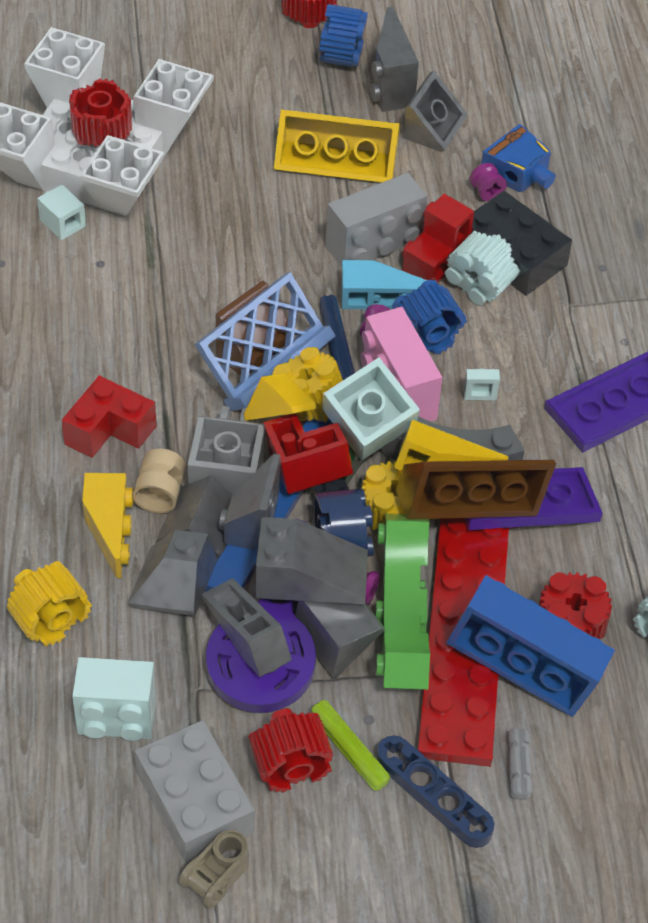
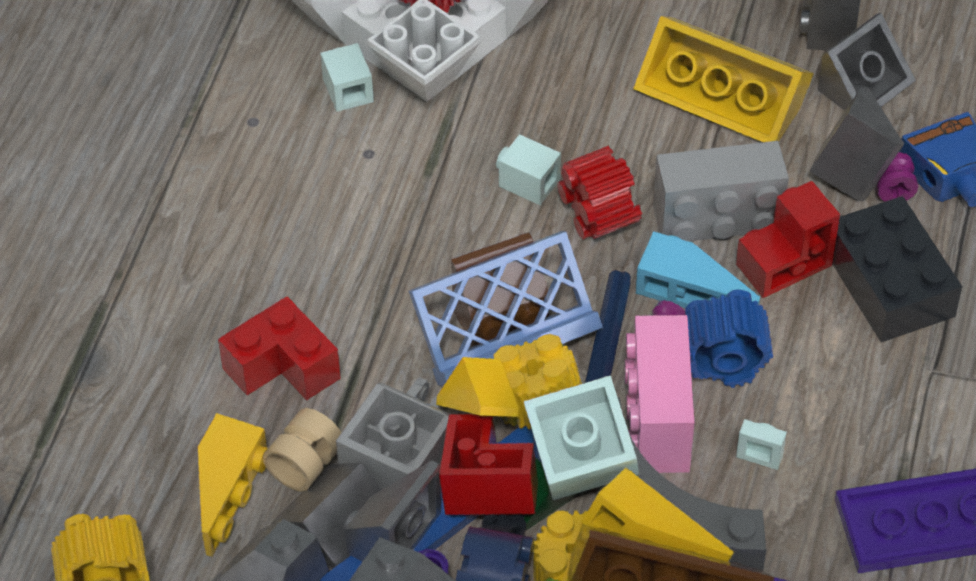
camera: 25 degrees right, 0 degrees up
light aqua brick [445,231,520,305] -> none
none -> light aqua brick [496,134,561,205]
none -> red brick [557,145,642,240]
none -> flat silver slope [810,87,904,201]

